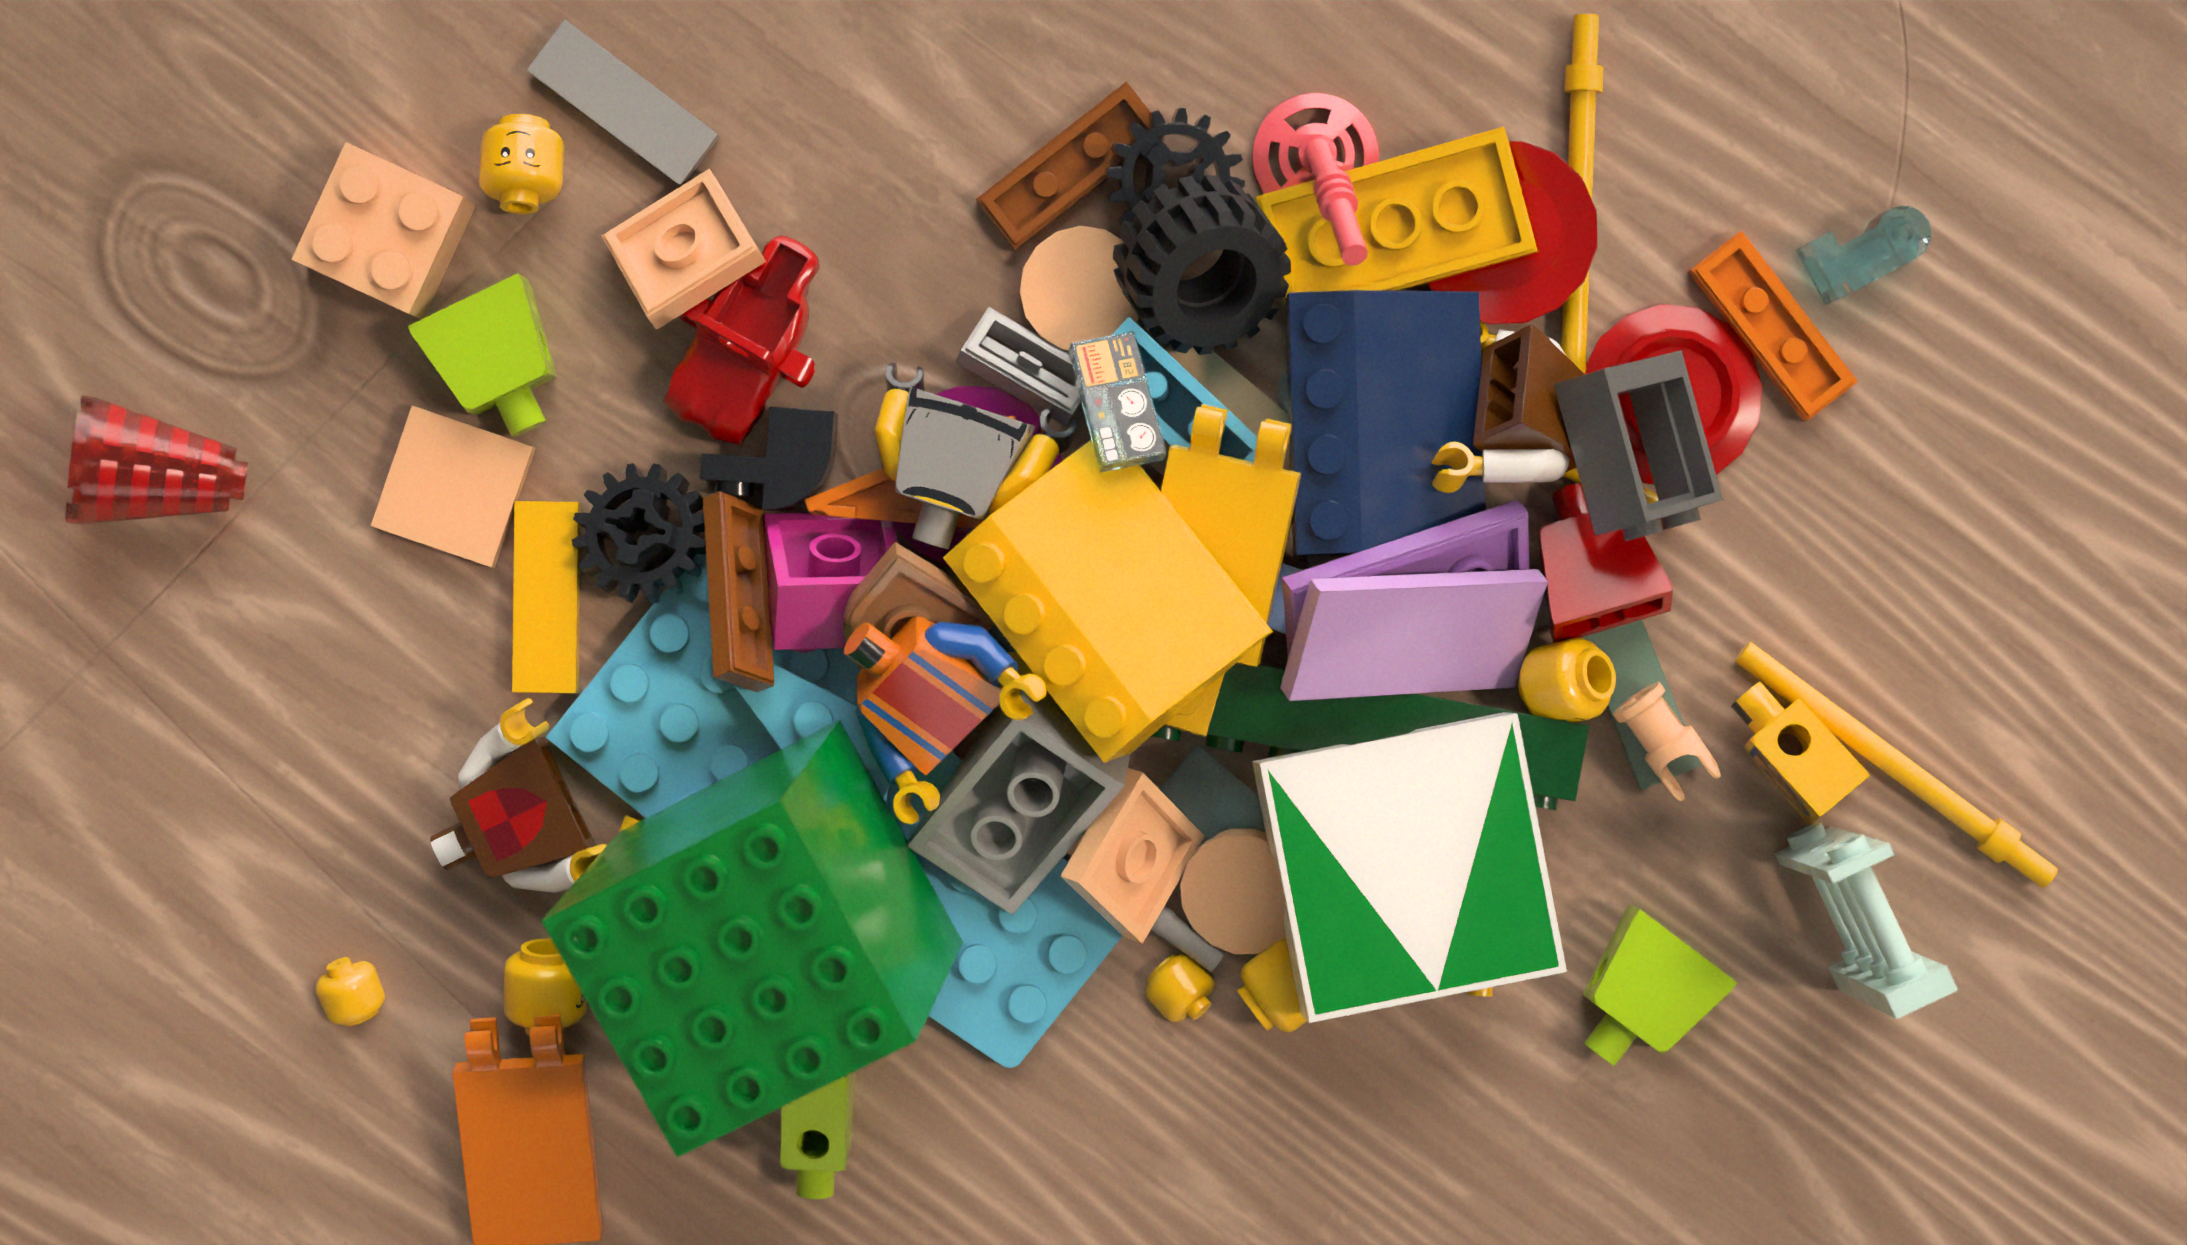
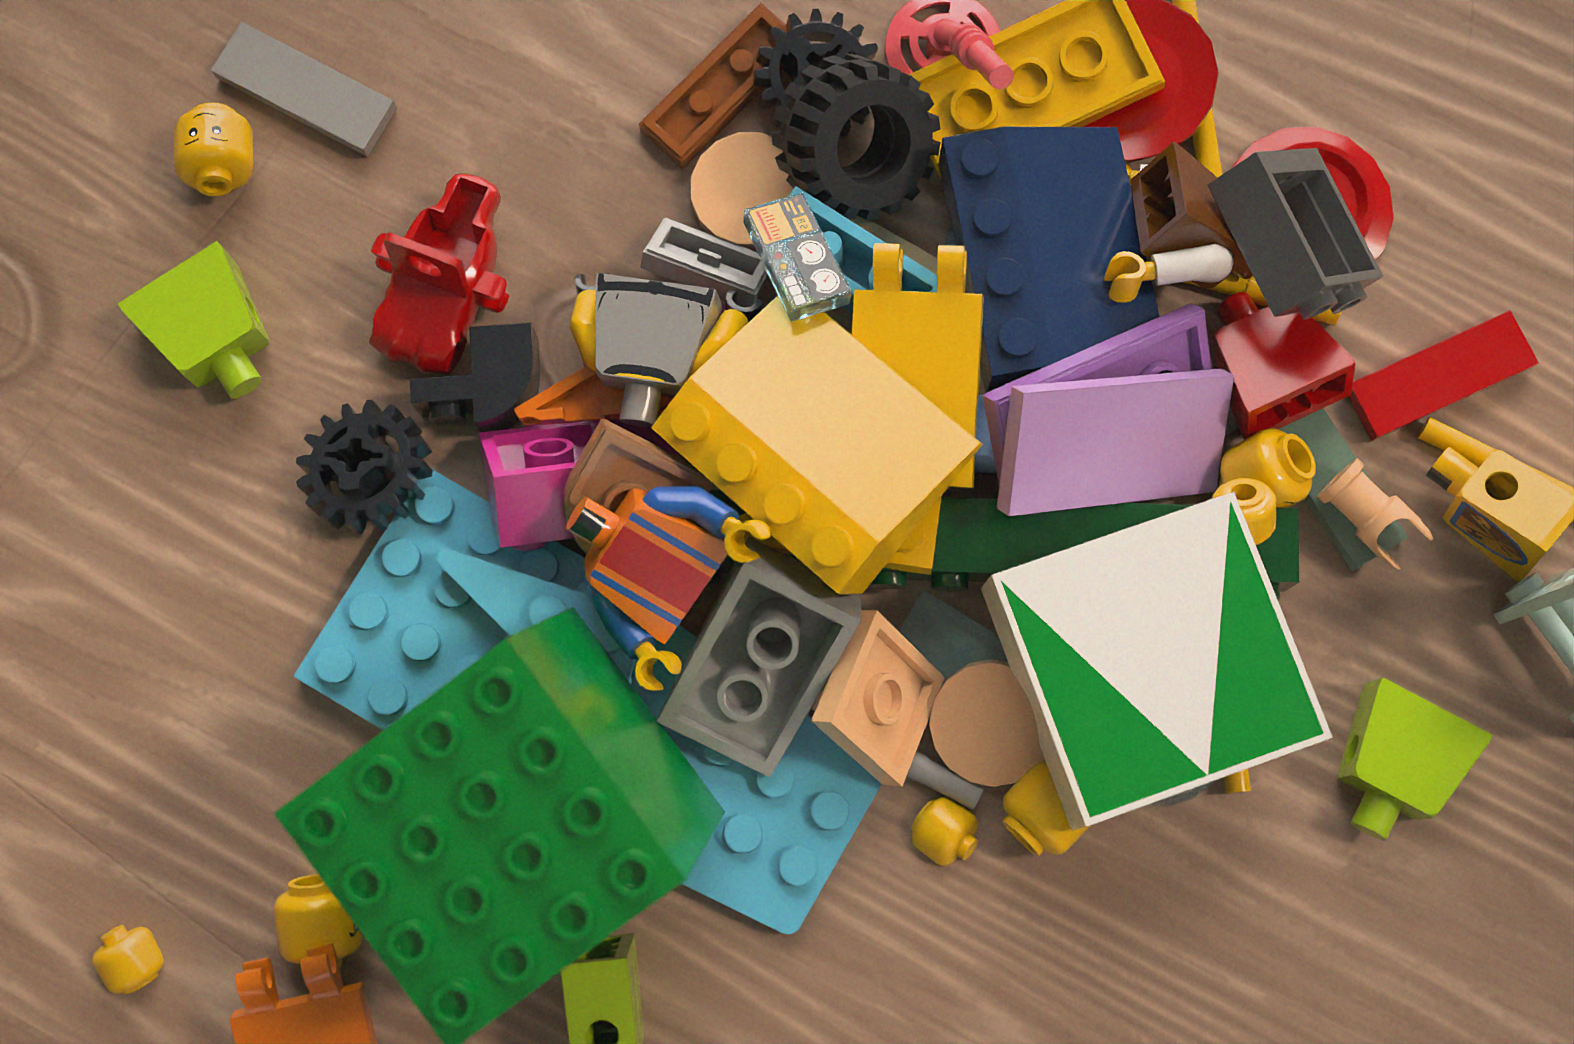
camera: 10 degrees left, 10 degrees down
light nougat brick [291,142,476,319] -> none
light nougat tile [371,405,536,568] -> none
torso [430,698,607,893] -> none
yellow tile [512,501,581,693] -> none
light nougat tile [602,168,766,330] -> none
dark orange tile [703,491,774,692] -> none
orange tile [1688,231,1858,422] -> none
clear light blue leg [1796,205,1932,305] -> none
none -> yellow piece [1212,478,1276,545]
none -> red tile [1348,310,1539,442]

